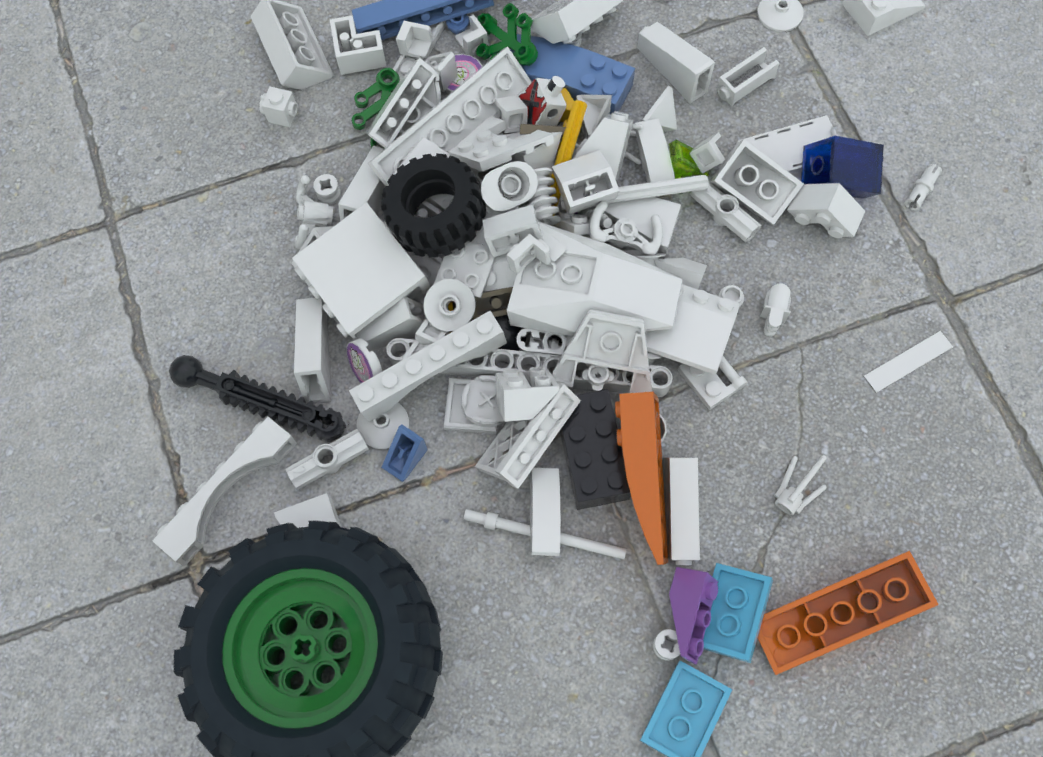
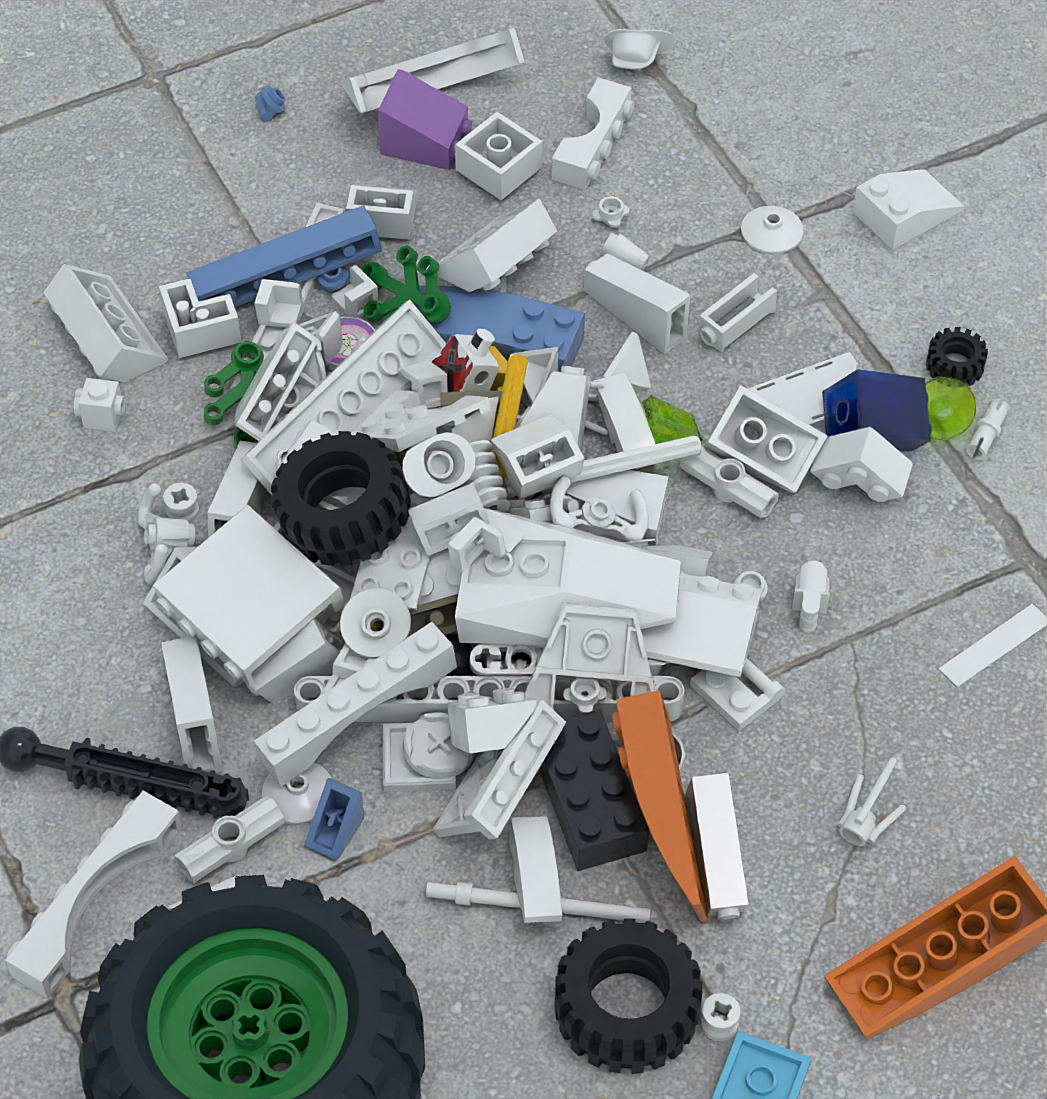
camera: 10 degrees left, 15 degrees down
tile [346,338,382,383] -> none
medium lavender slope [669,567,718,665] -> none
white panel [690,132,725,174] -> none
medium azure plate [703,563,773,663] -> none
none -> black tyre [555,918,703,1074]
none -> white cone [601,233,650,271]
none -> clear neon green dish [910,377,976,440]
none -> black tyre [926,327,988,388]

